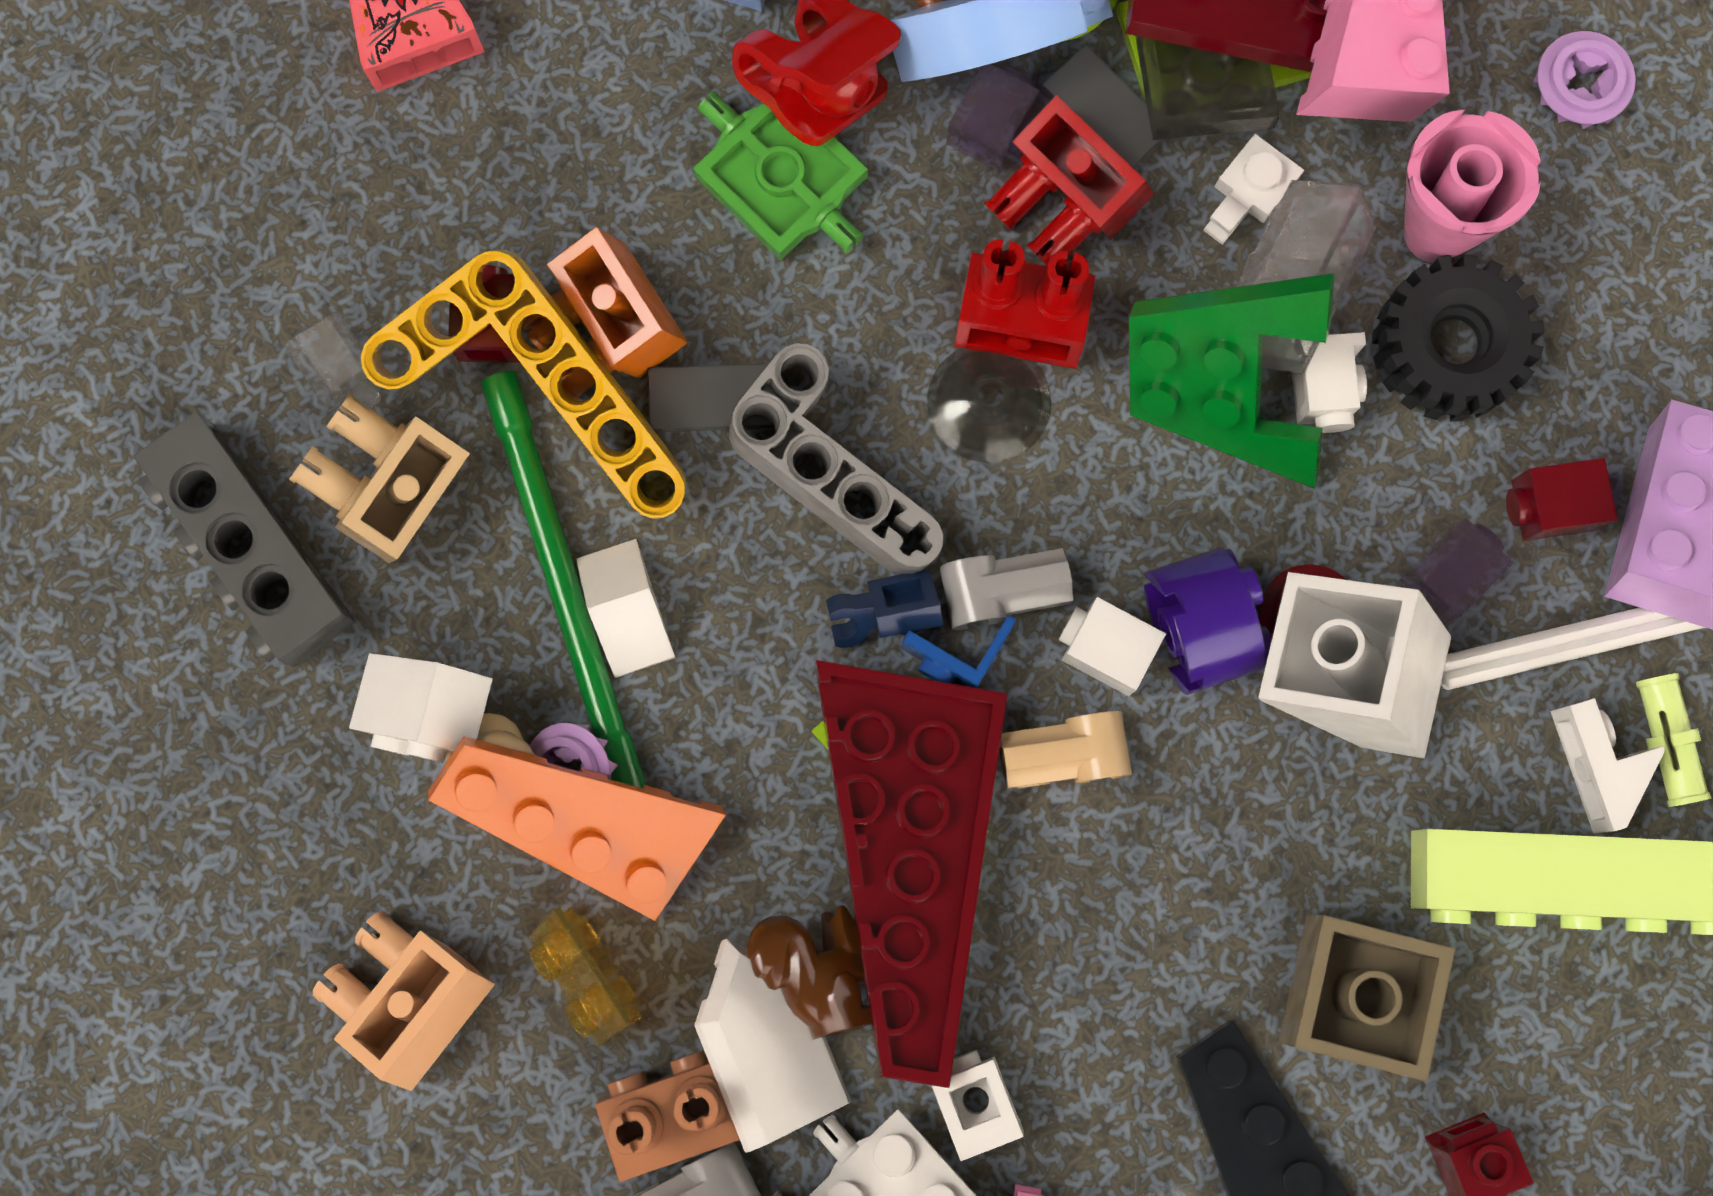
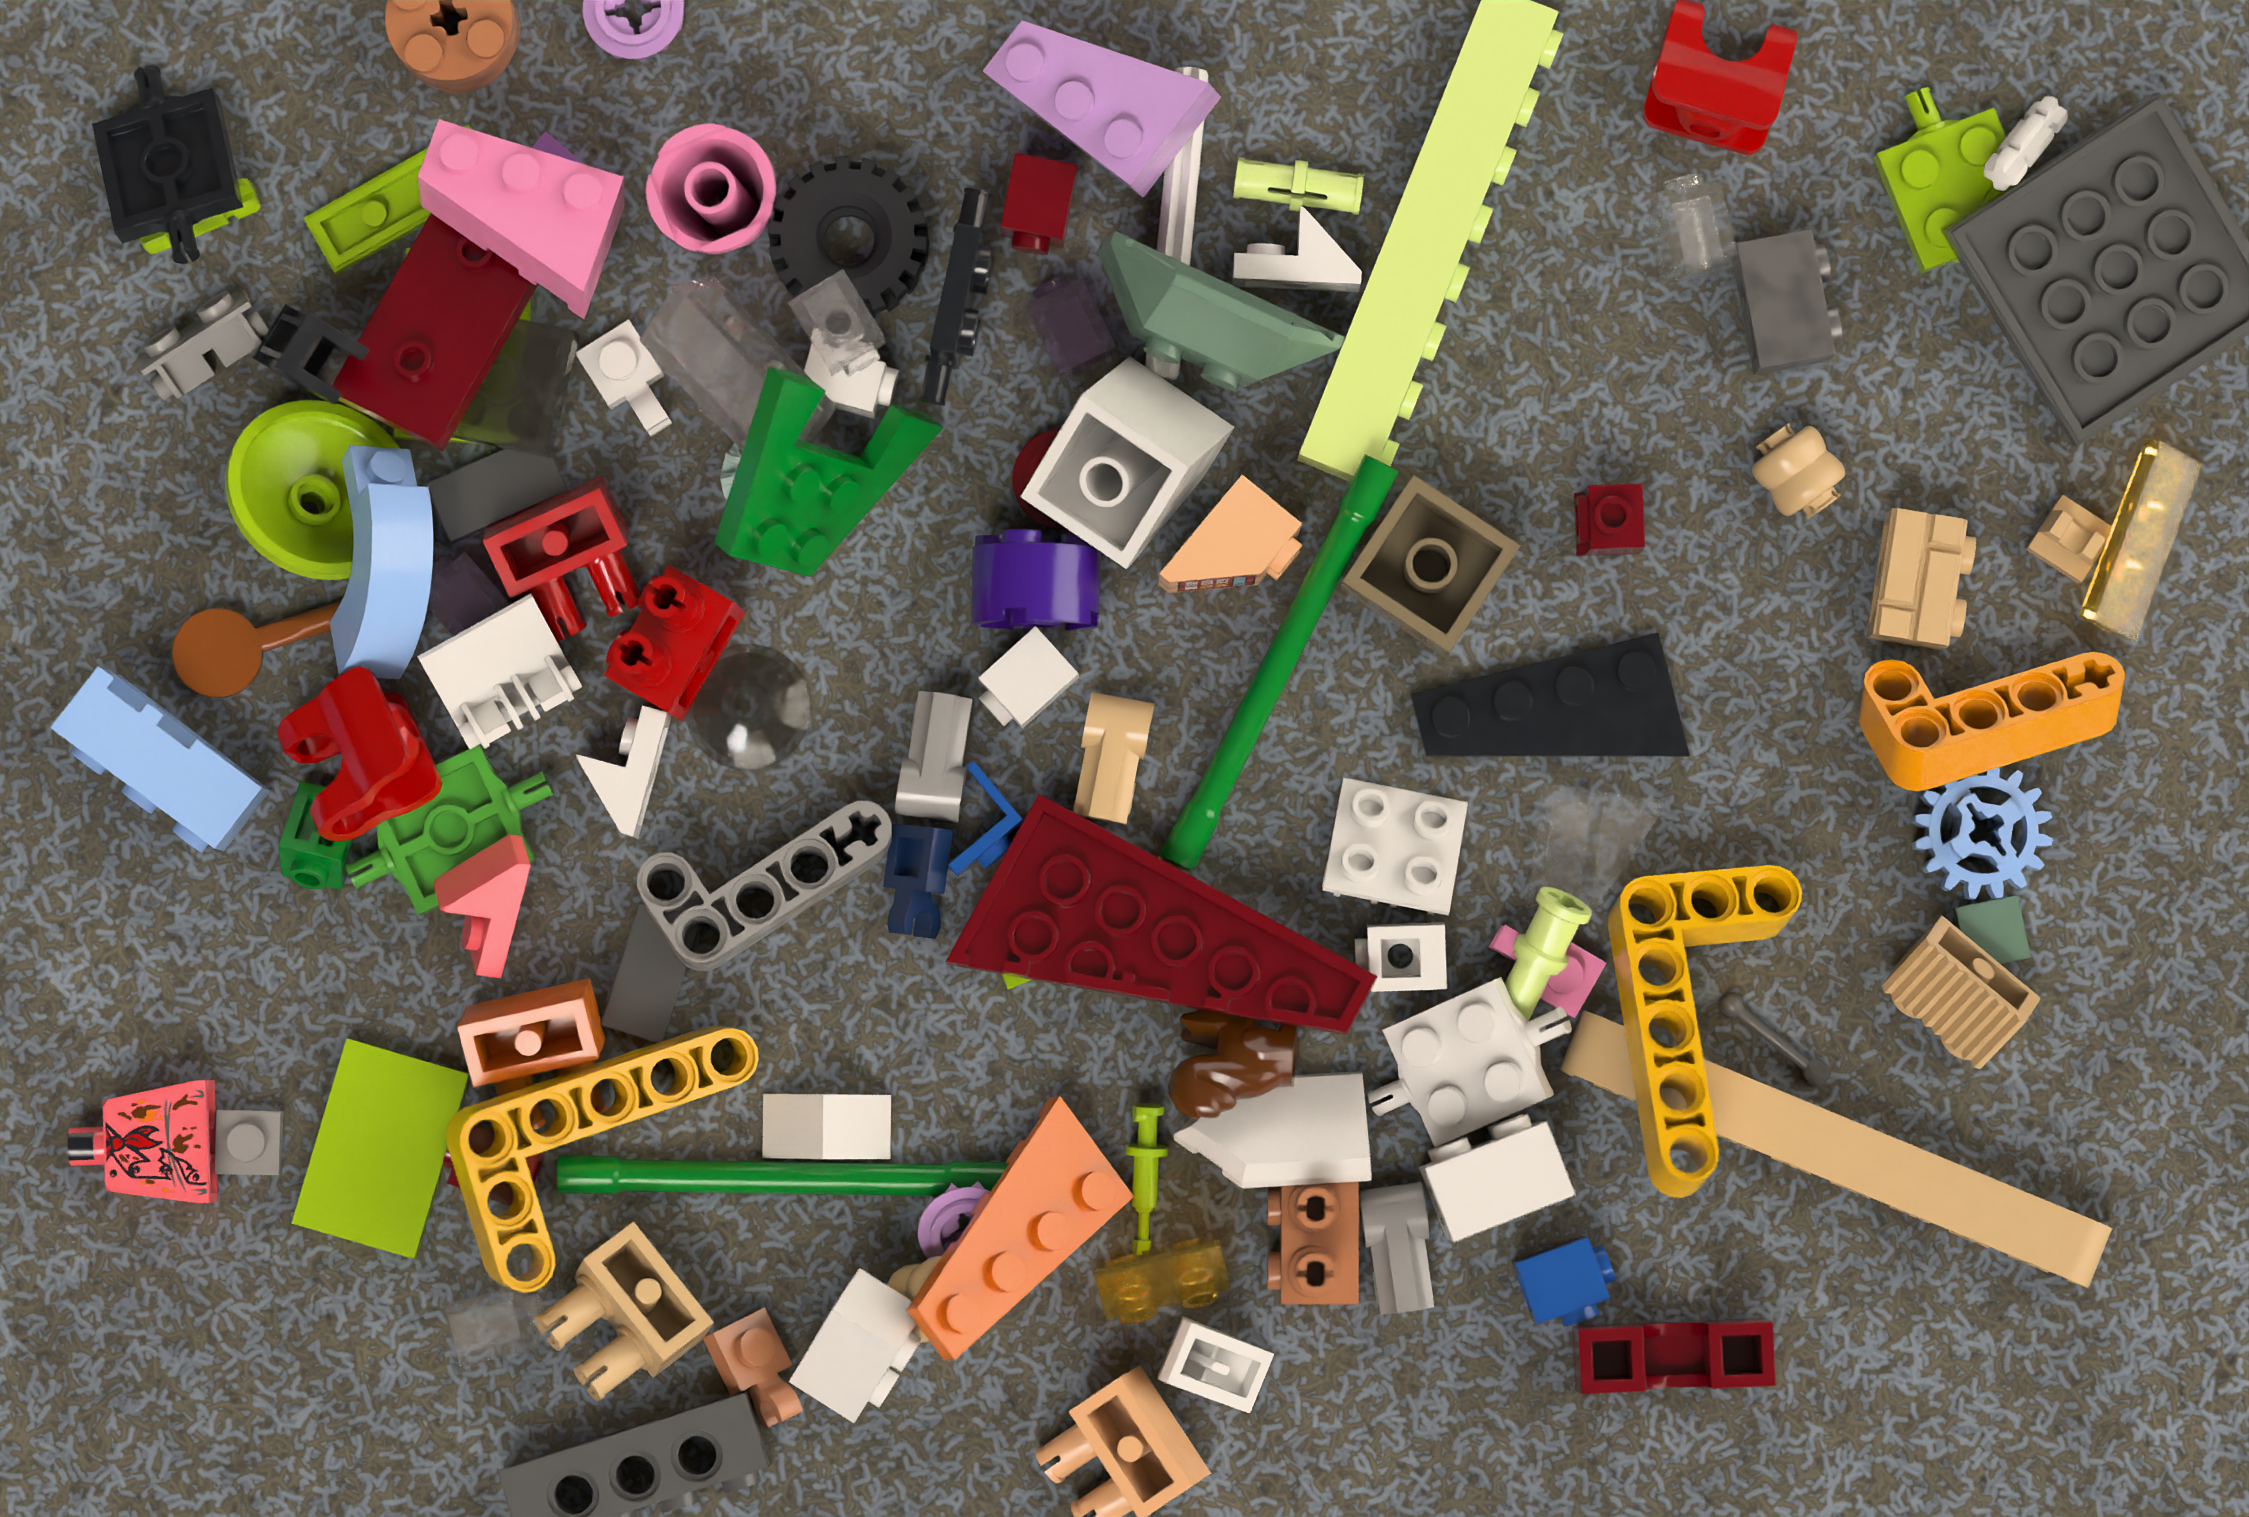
camera: 70 degrees left, 5 degrees up
none -> light grey plate [214,1110,284,1175]
none -> green bracket [278,781,352,890]
none -> lime tile [291,1038,470,1259]
none -> white hinge [417,594,582,750]
none -> coral slope [433,834,531,978]
none -> white slope [576,706,672,839]
none -> nougat plate [703,1307,803,1429]
none -> clear brick [788,269,886,377]
none -> black plate [919,188,994,406]
none -> sand green wedge [1097,231,1345,390]
none -> lime piece [1125,1103,1168,1256]
none -> white slope [1158,1316,1274,1413]
none -> light nougat slope [1159,475,1303,593]
none -> green piece [1160,454,1399,870]
none -> white hinge [1322,778,1468,916]

